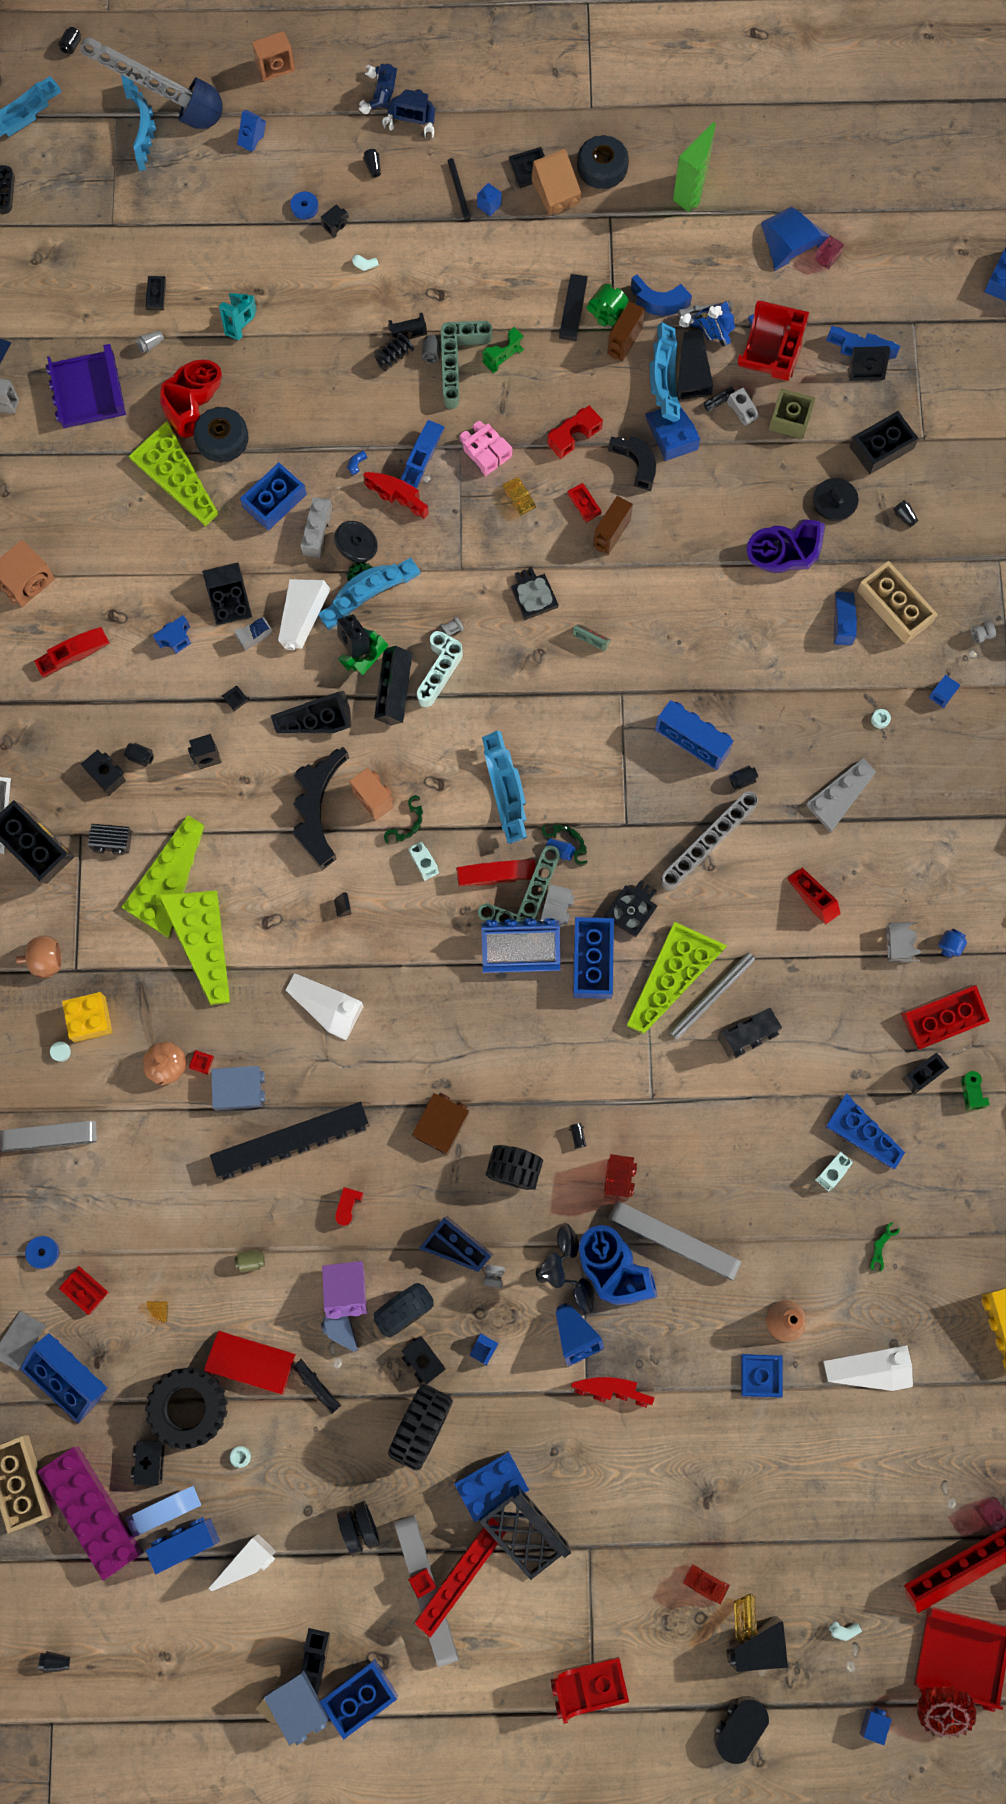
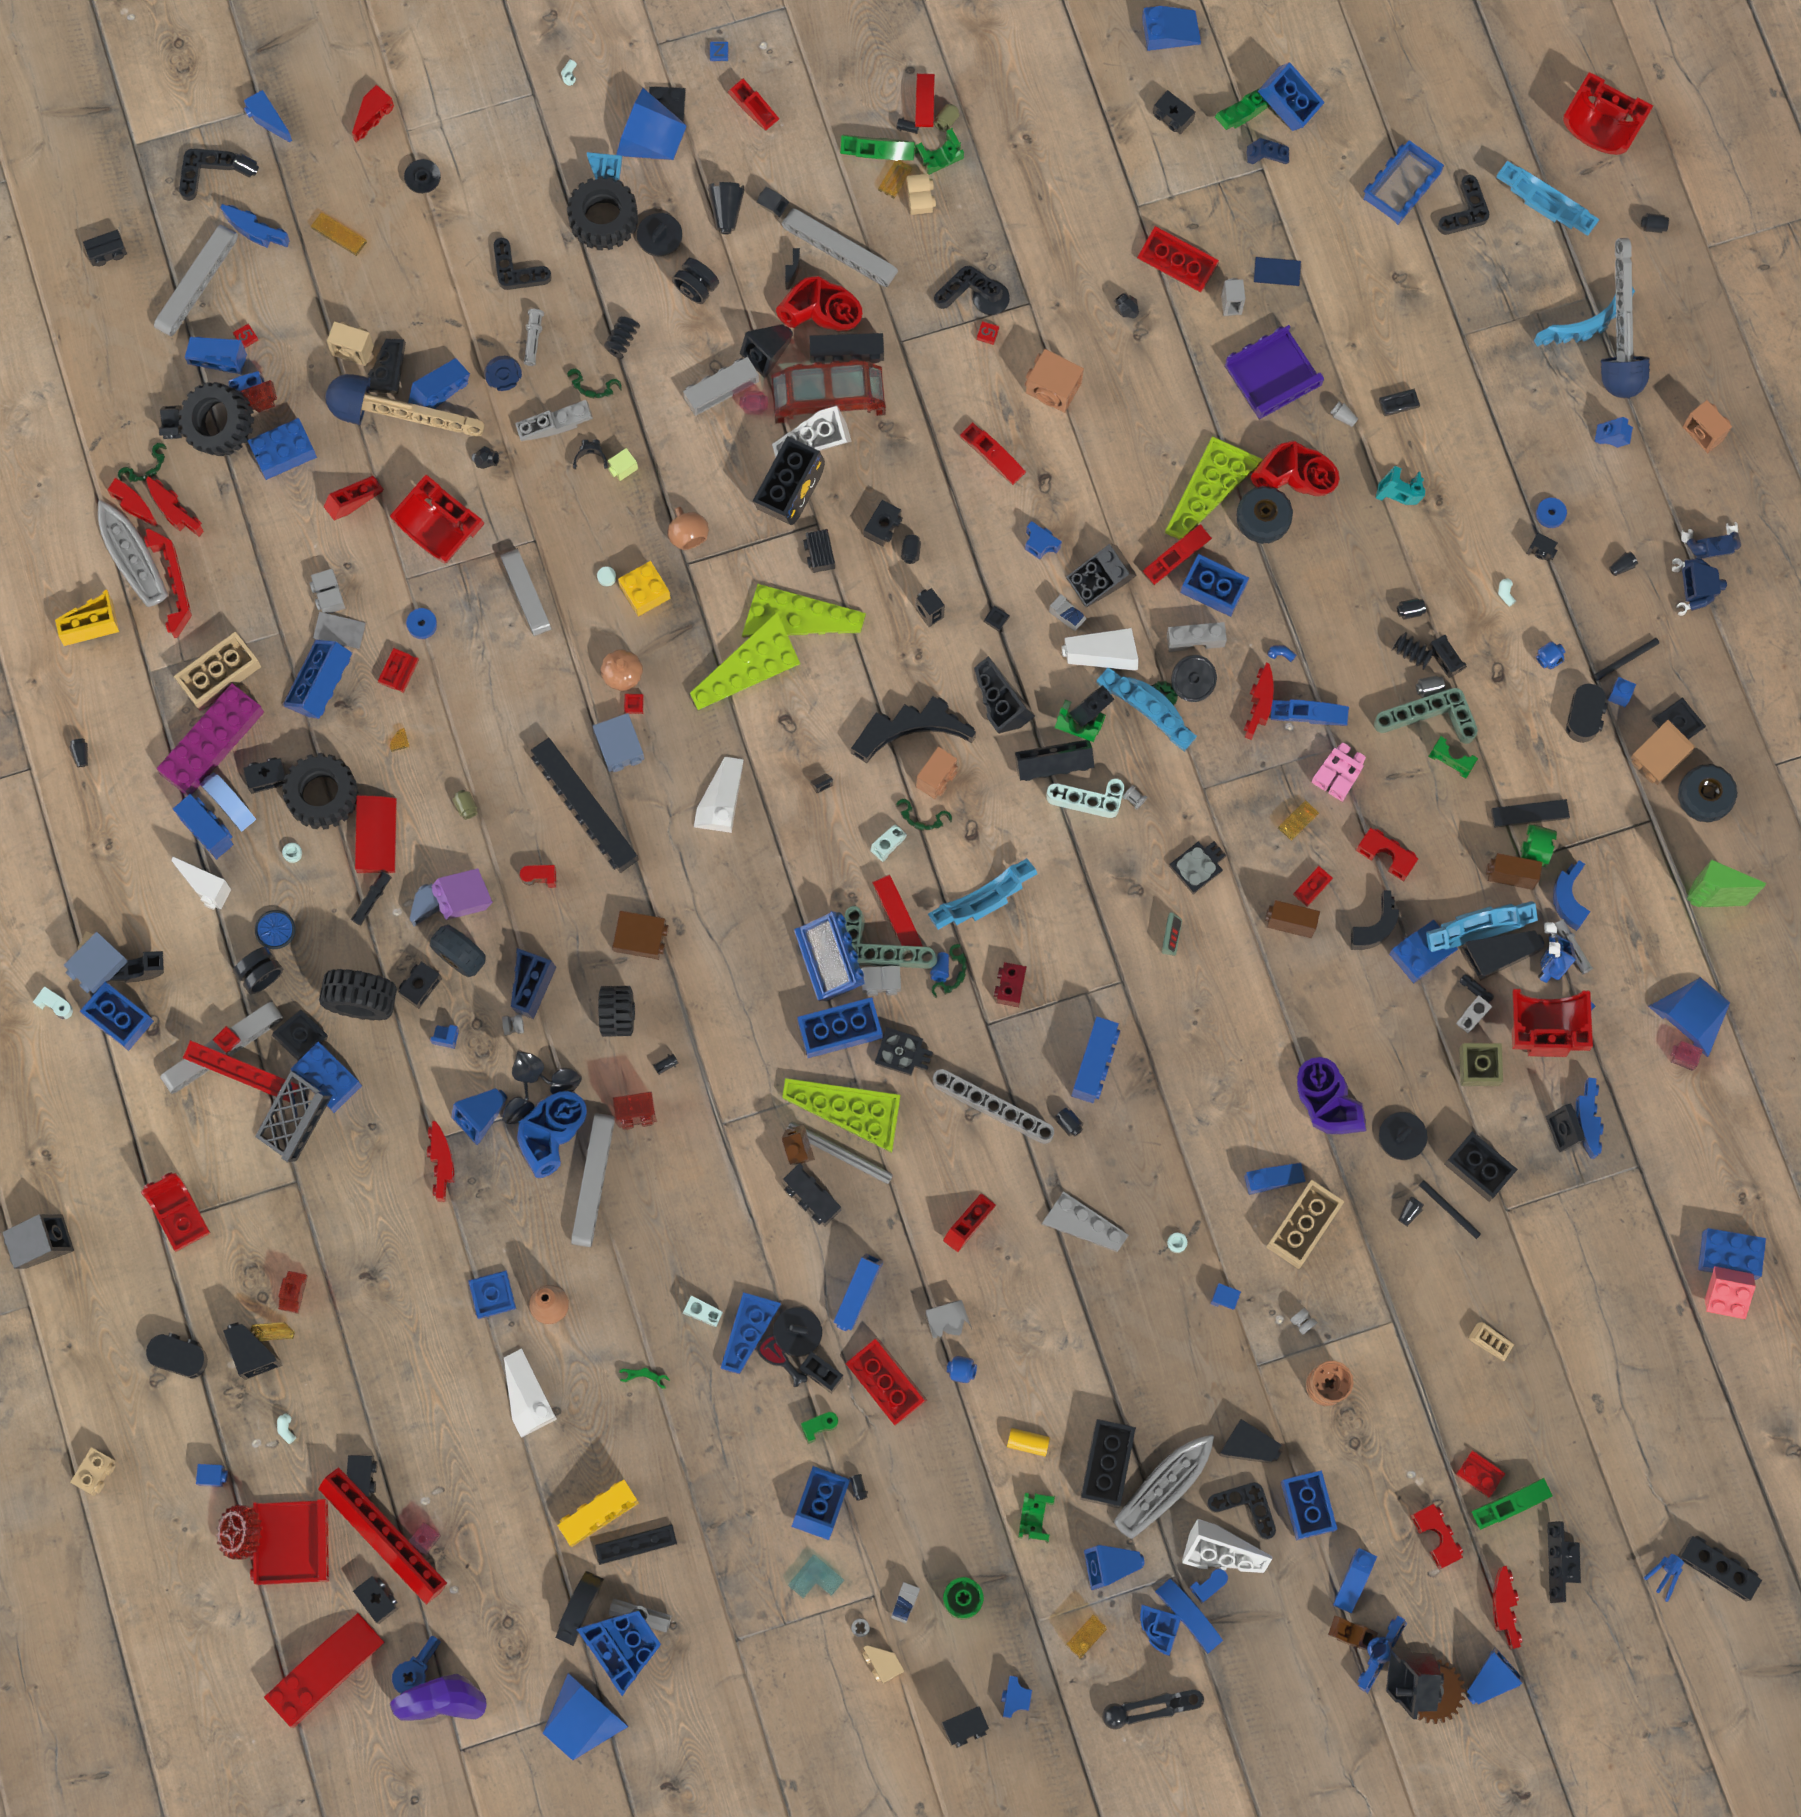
camera: 70 degrees right, 0 degrees up
none -> light aqua leg [33,986,73,1019]
none -> blue wheel [255,910,296,949]
none -> black hinge [272,1010,328,1061]
none -> black slope [347,1455,377,1498]
none -> black piece [757,1334,808,1387]
none -> black shield [773,1307,822,1357]
none -> reddish brown torso [782,1124,815,1165]
none -> blue slope [833,1253,884,1331]
none -> dark red brick [994,962,1027,1008]
none -> red slope [1143,524,1212,585]
none -> black brick [1397,598,1426,620]
none -> black bar [1418,1180,1481,1239]
none -> blue head [1536,641,1566,670]
none -> black brick [1565,684,1608,743]

